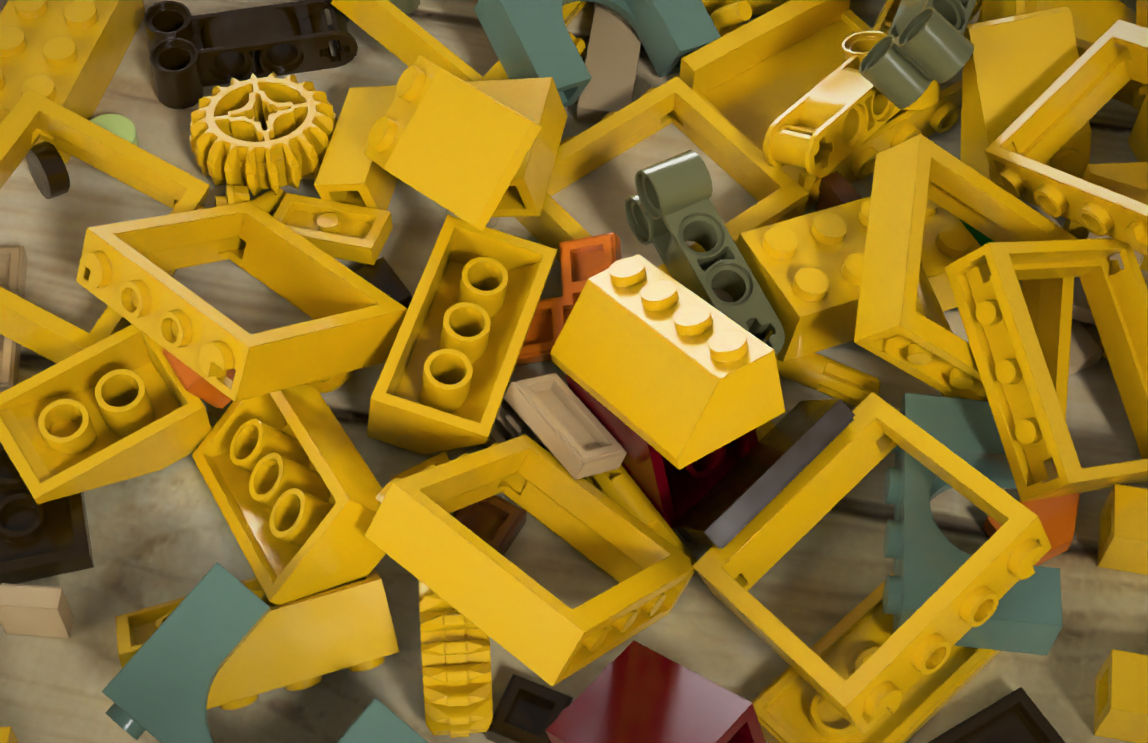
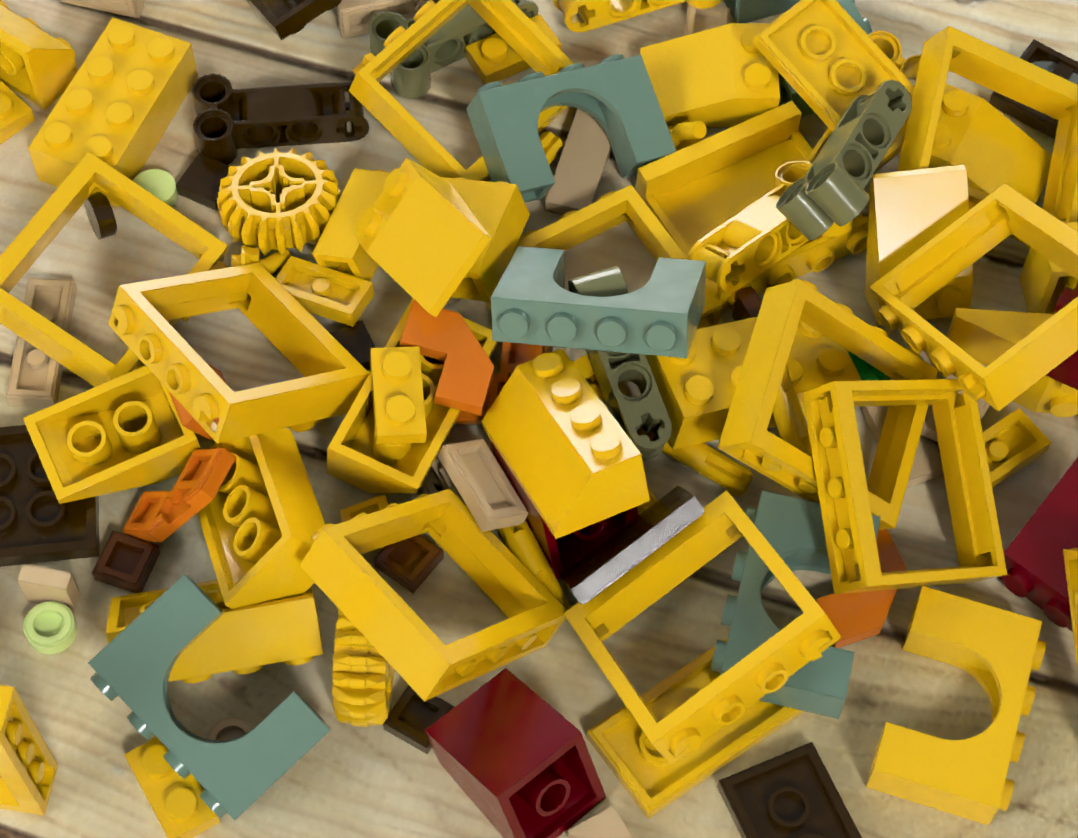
camera: 10 degrees right, 5 degrees up
none -> yellowish green tile [23,601,78,654]
none -> reddish brown tile [92,531,161,593]
none -> orange tile [122,448,236,542]
none -> dark brown tile [176,153,230,211]
none -> yellow plate [370,346,427,445]
none -> orange tile [400,300,494,416]
none -> sand green arch [491,246,706,358]

